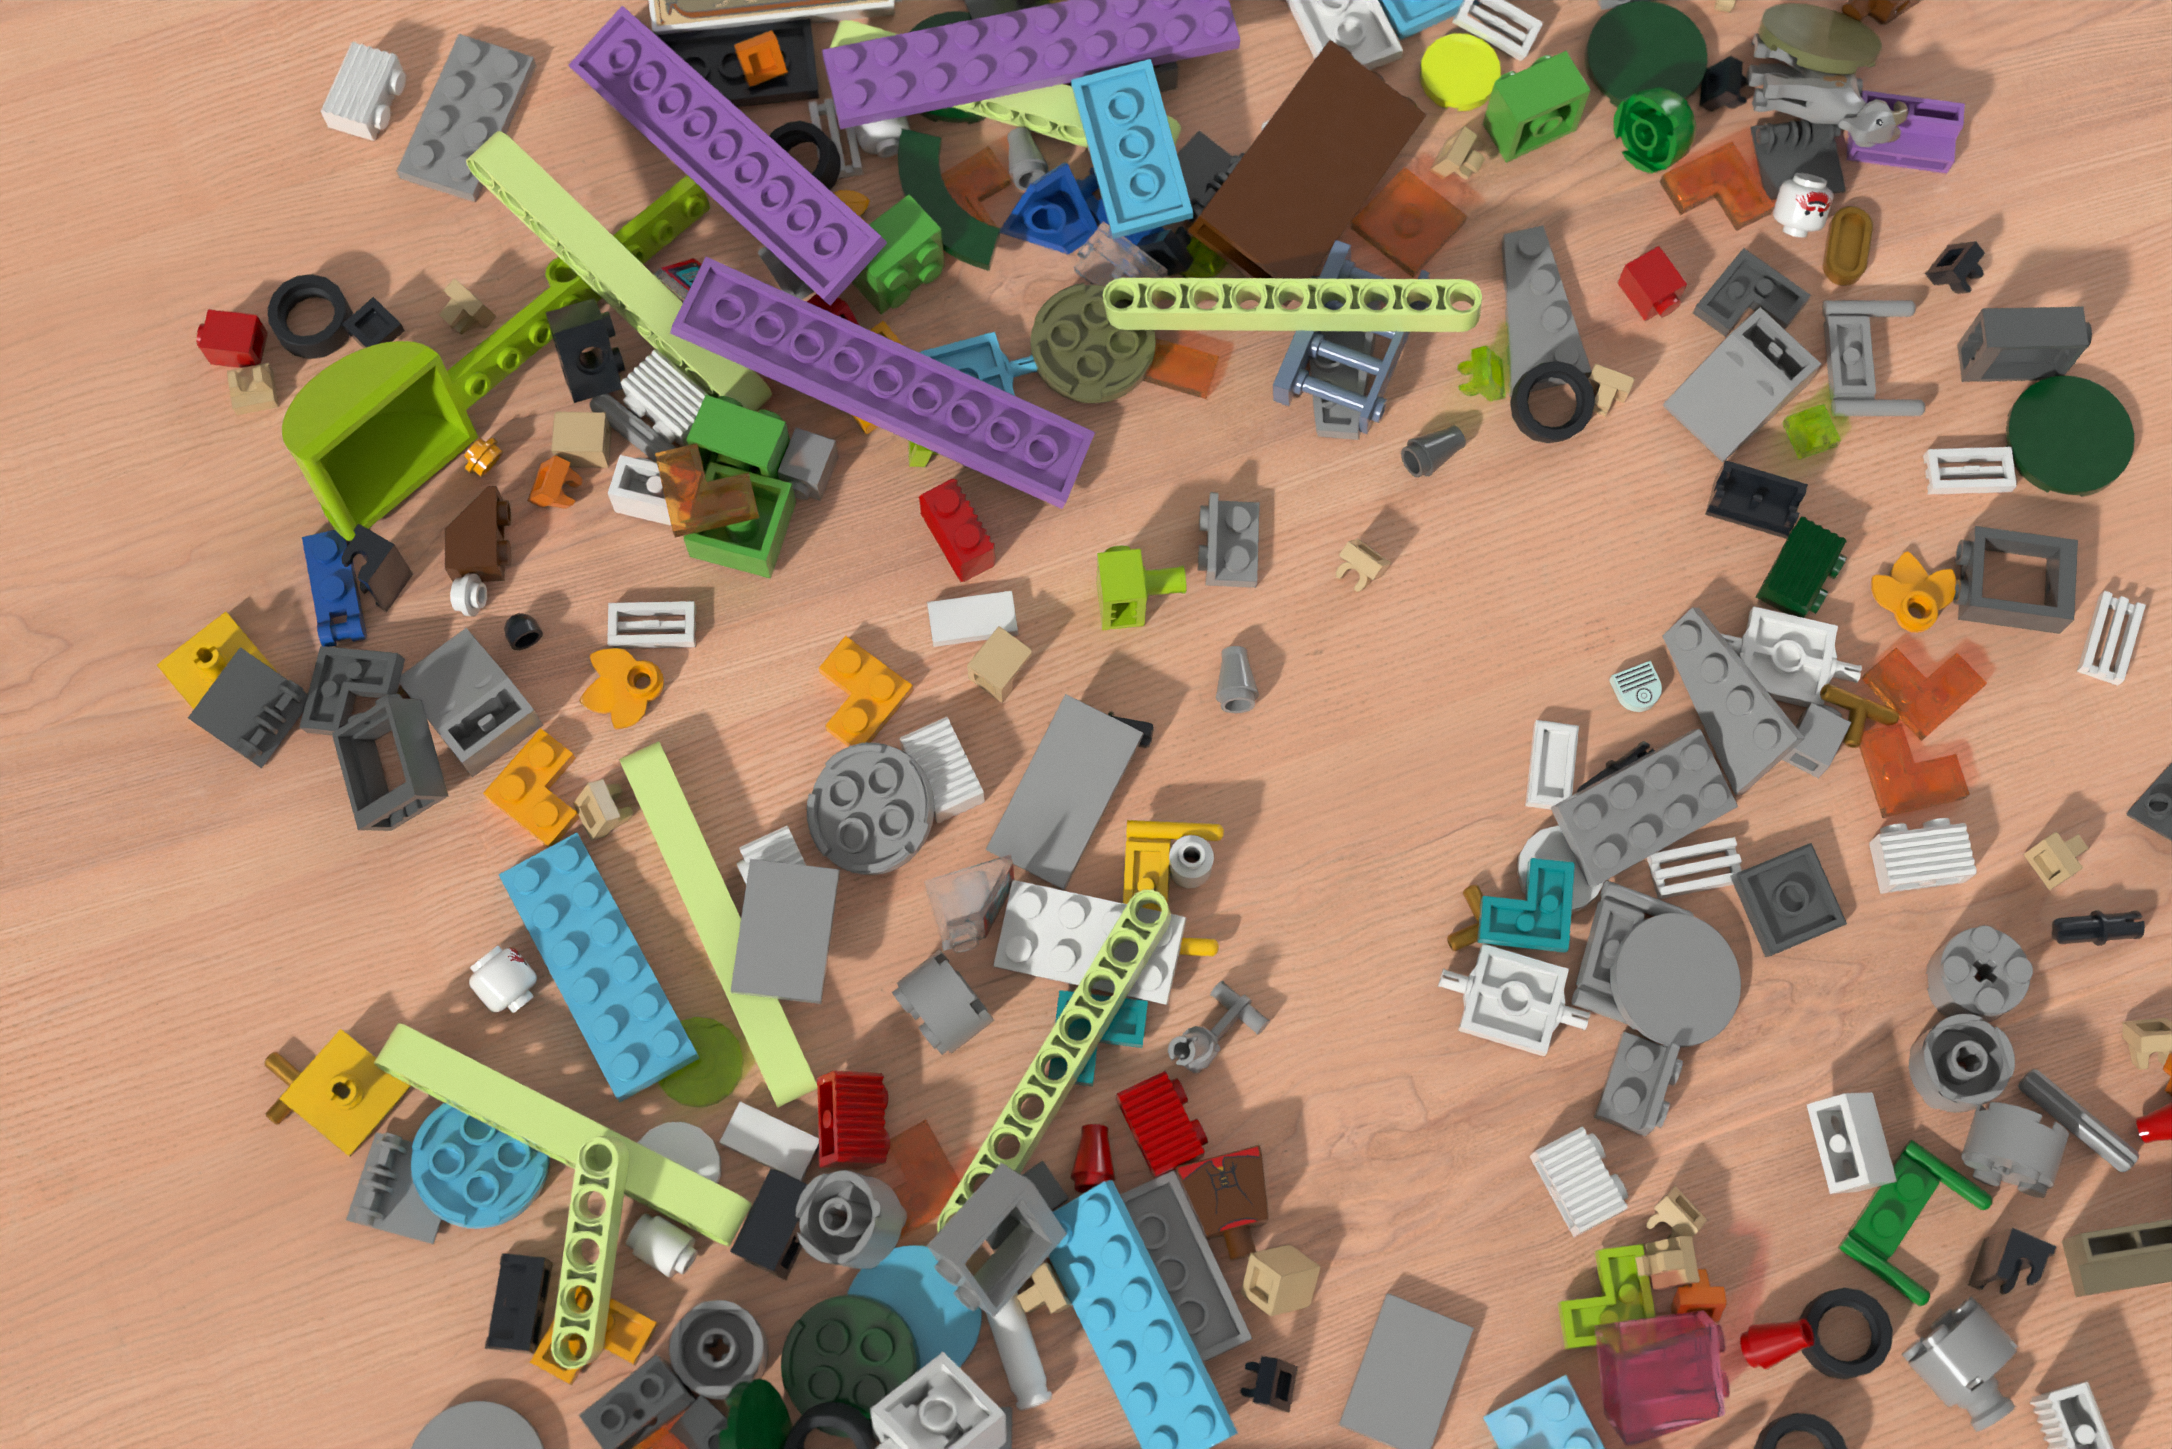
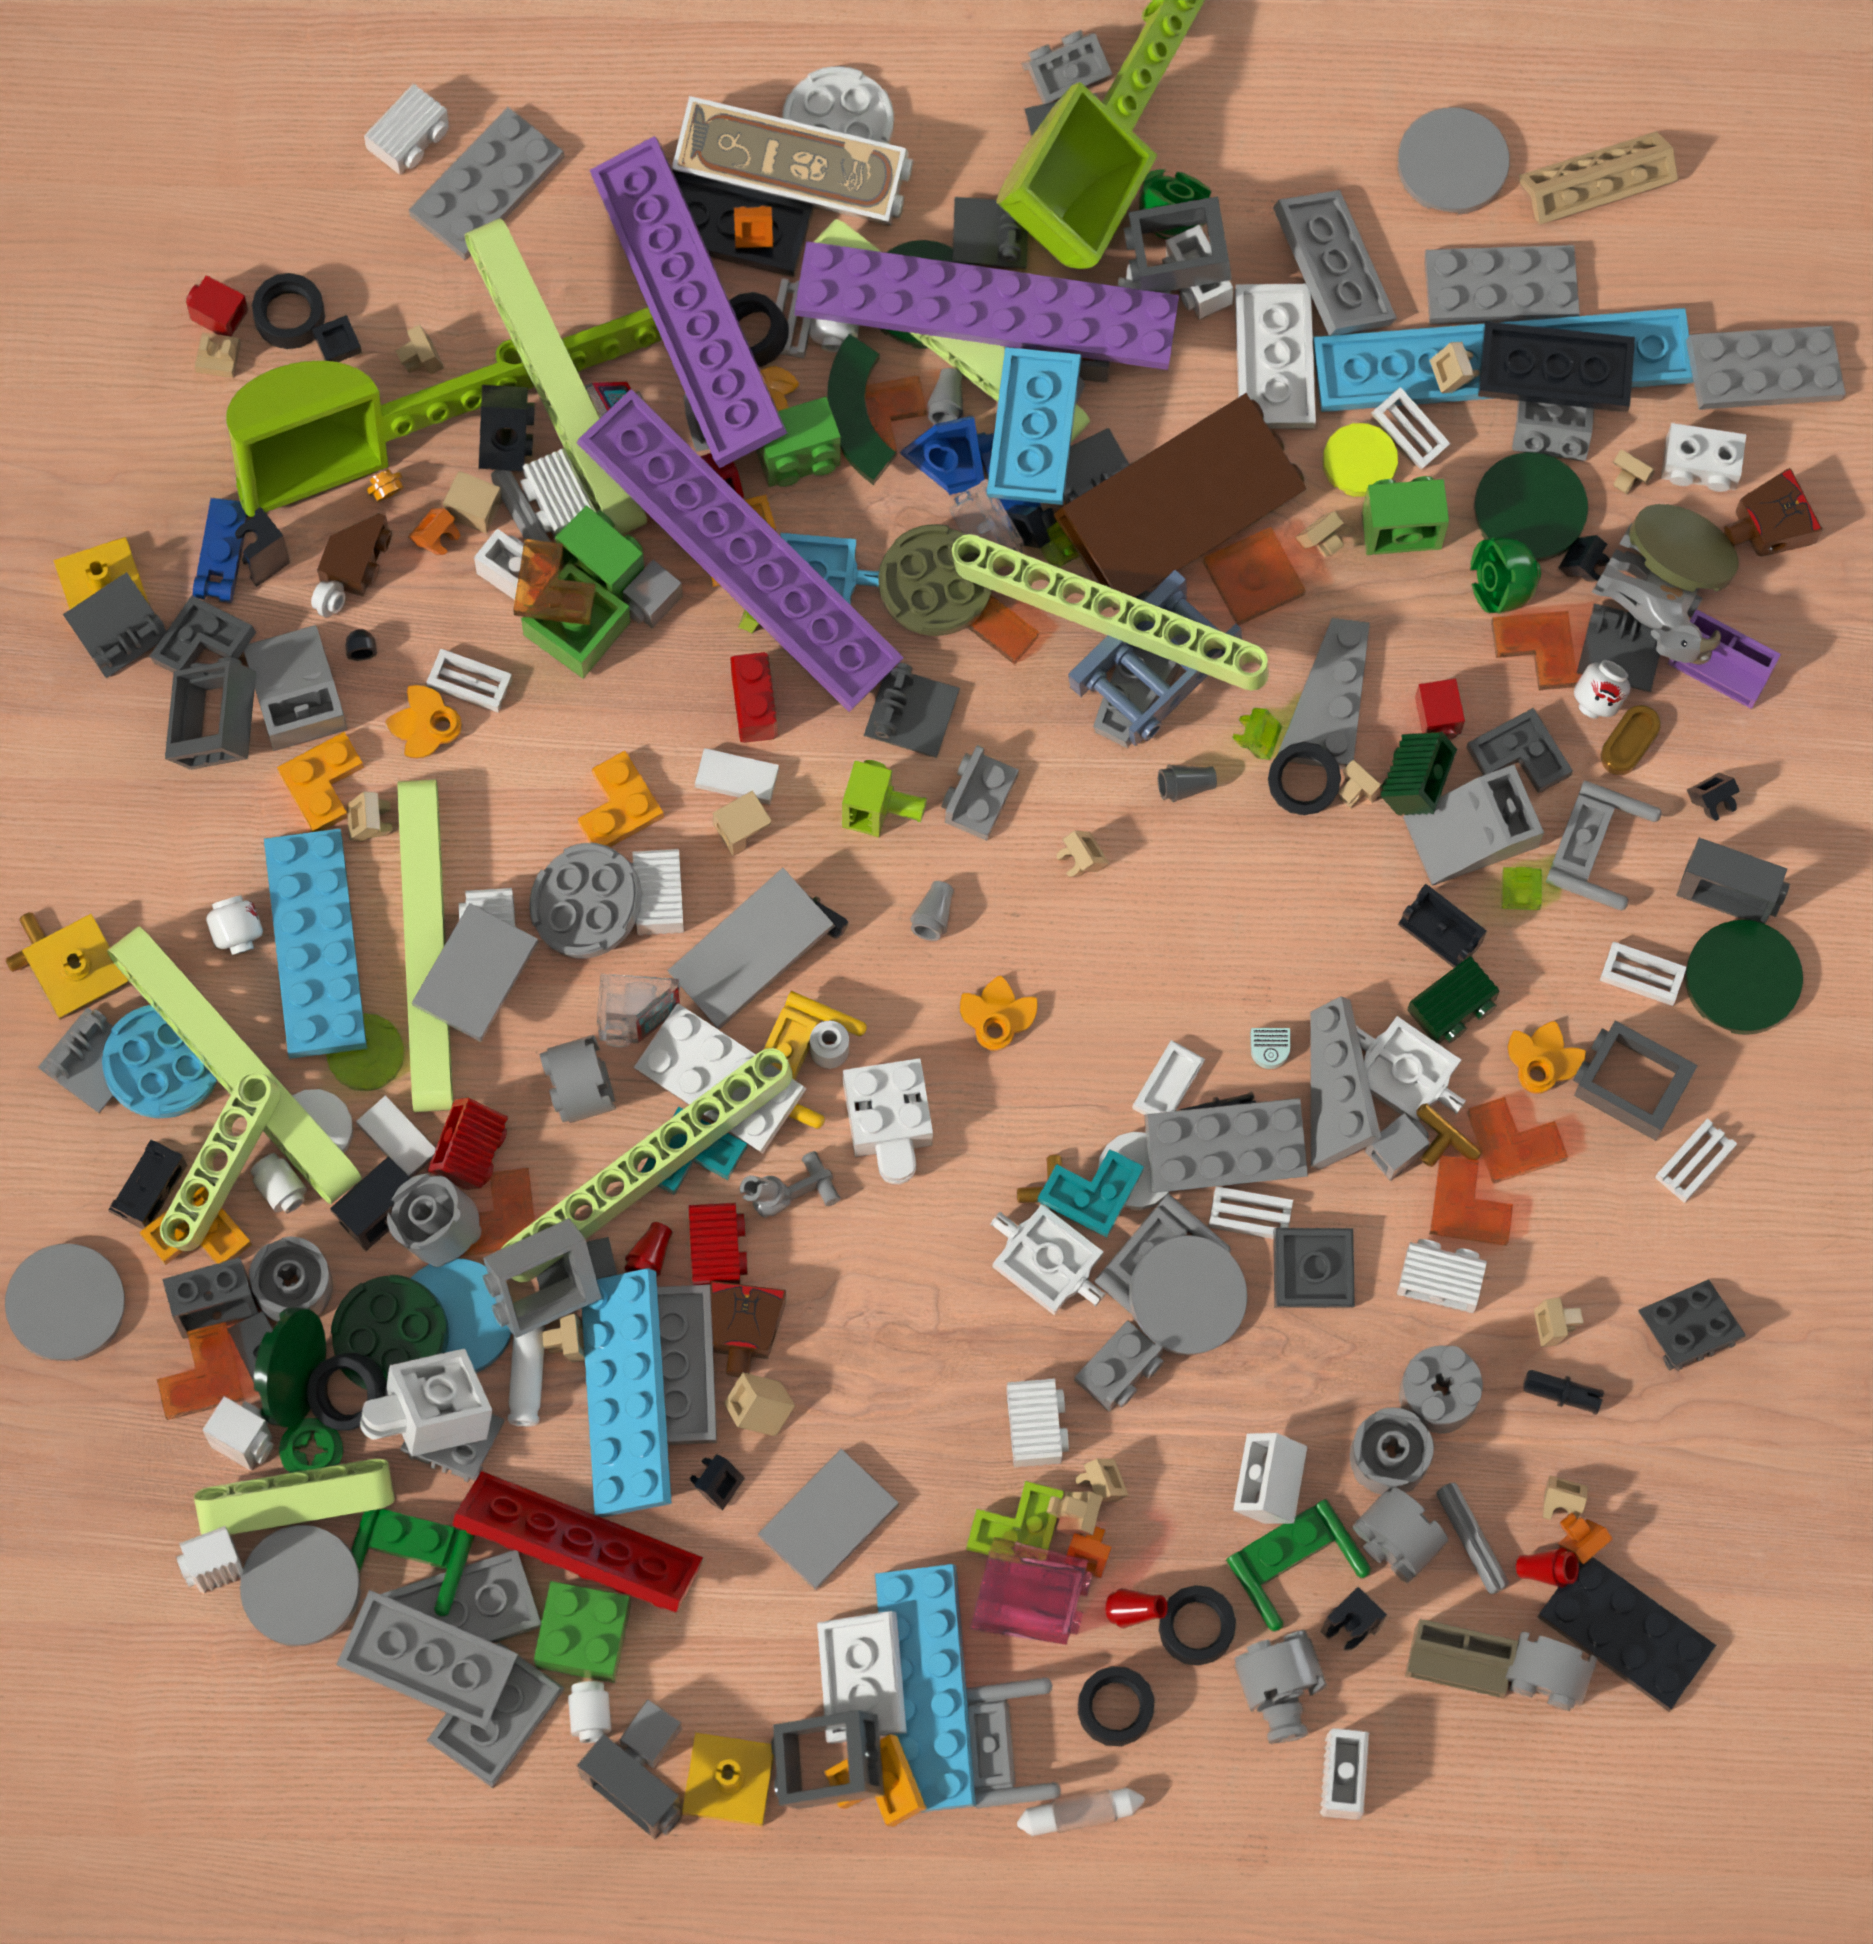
camera: 20 degrees right, 0 degrees up
none -> white brick [843,1058,933,1185]
none -> dark grey hinge [864,663,960,758]
none -> light orange plate [960,976,1038,1051]
none -> dark green brick [1380,732,1457,816]

